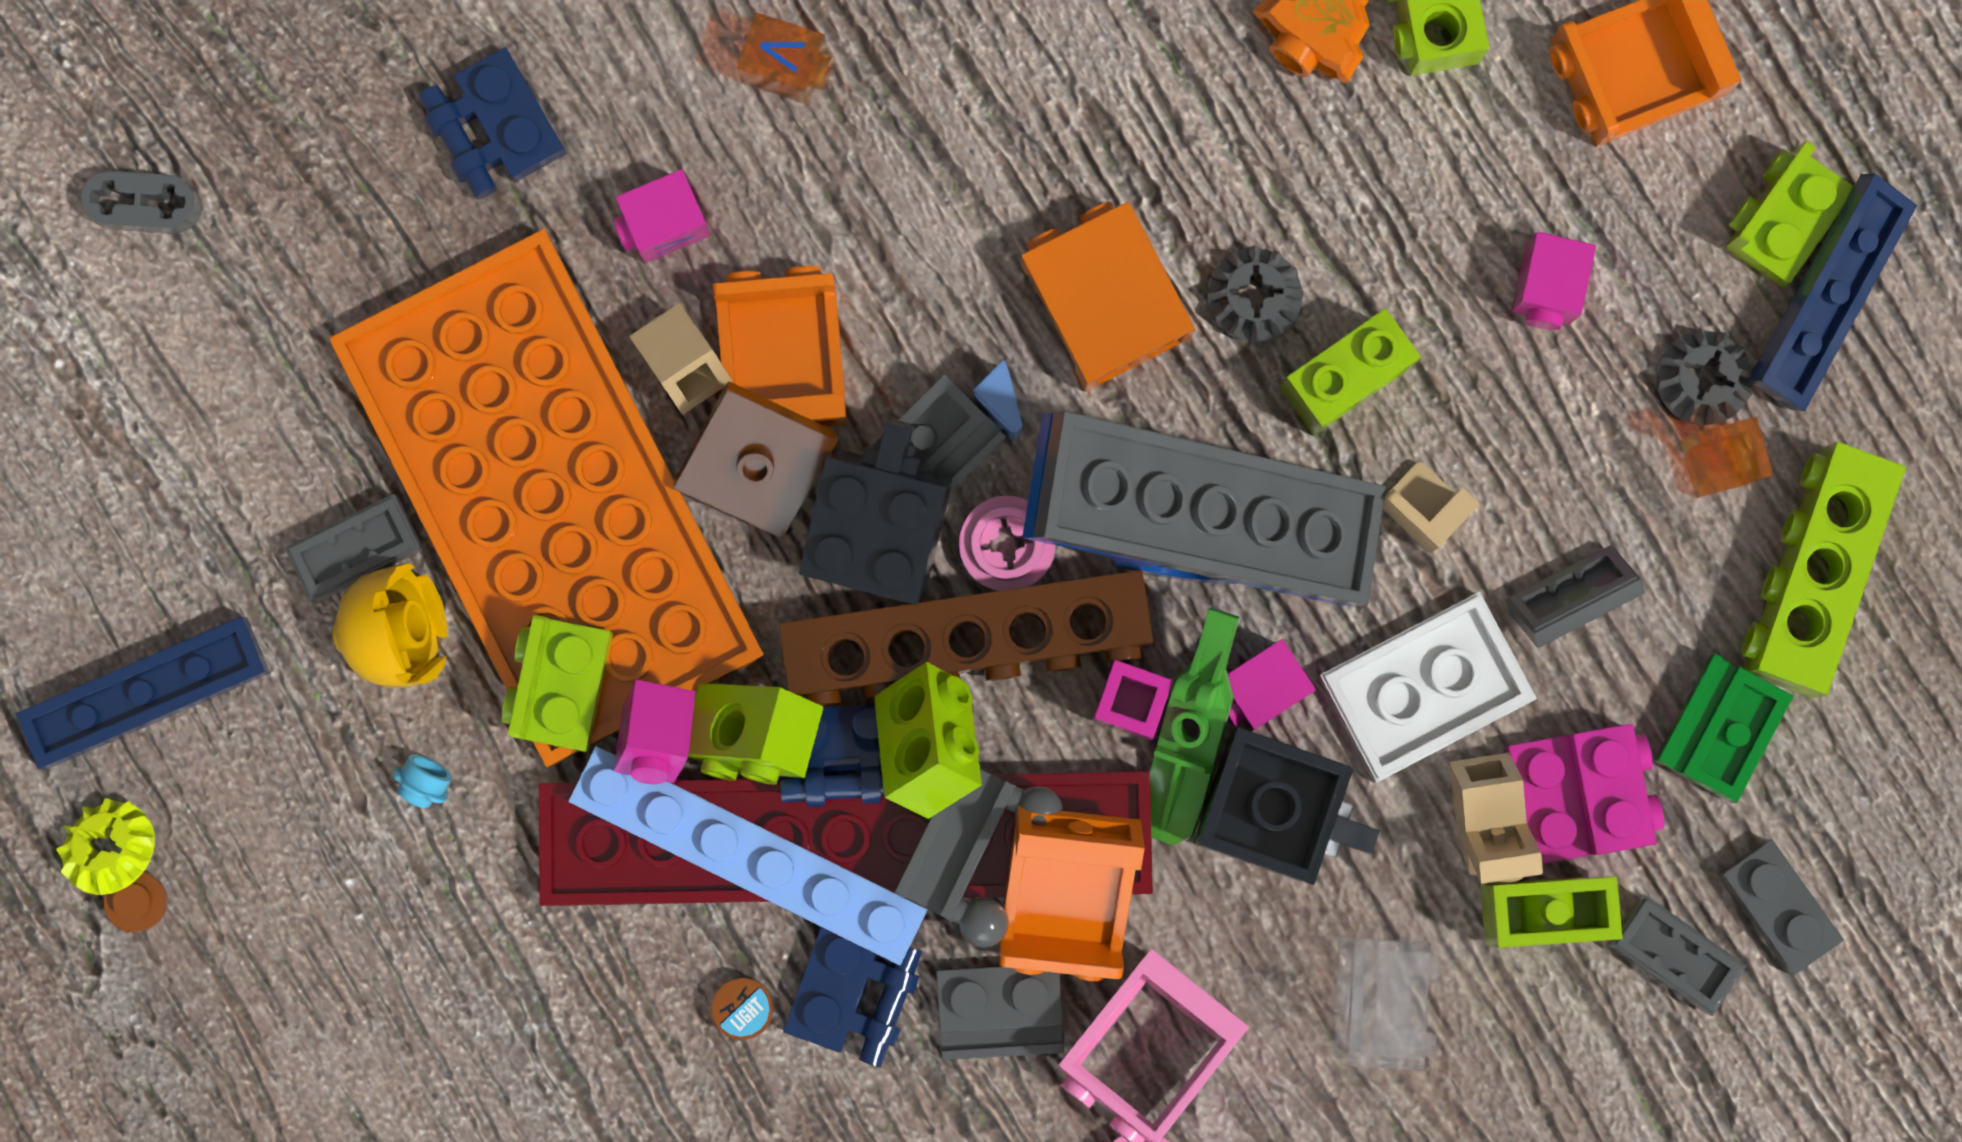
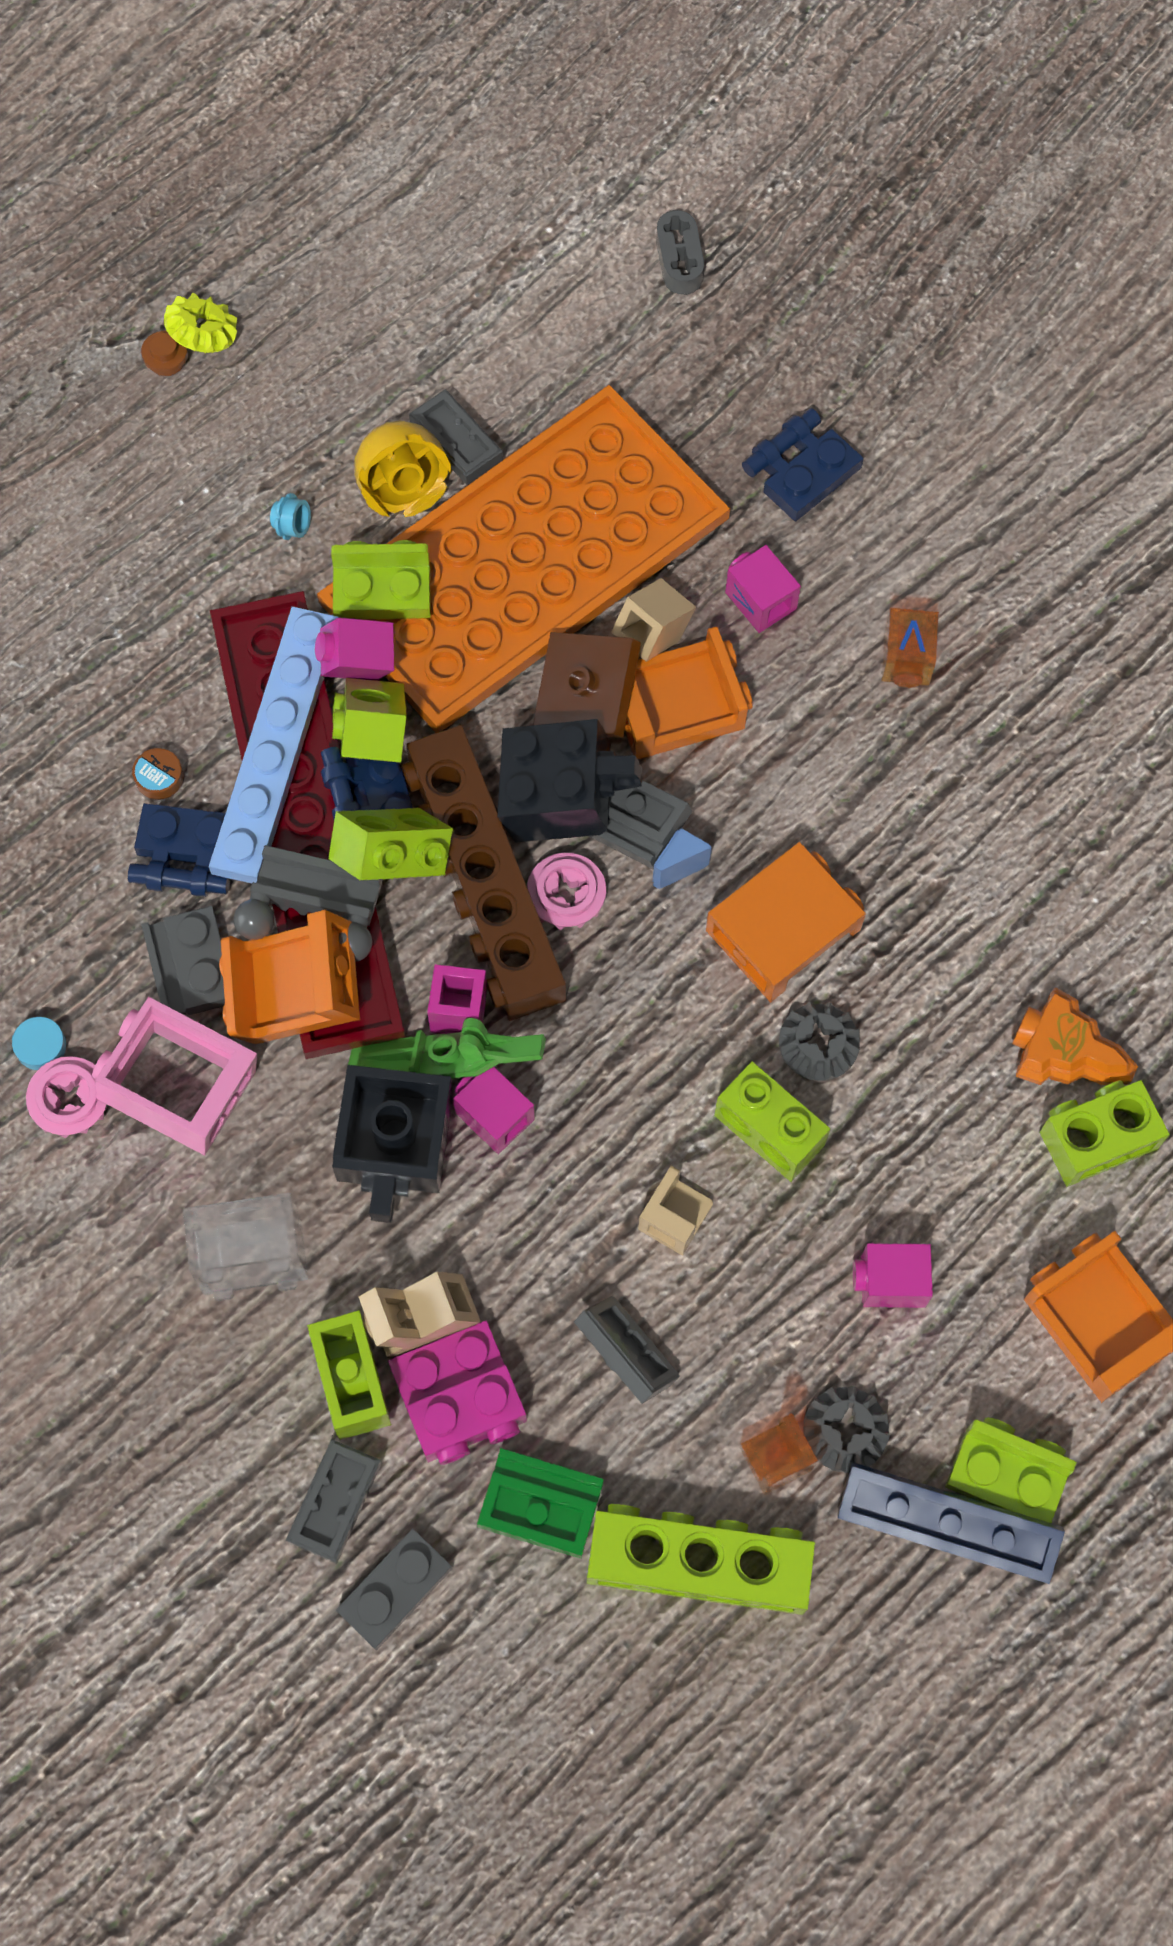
camera: 80 degrees right, 15 degrees down
dark blue plate [15,616,270,770] -> none
dark grey piece [1022,411,1386,606] -> none
white tile [1318,592,1537,783] -> none

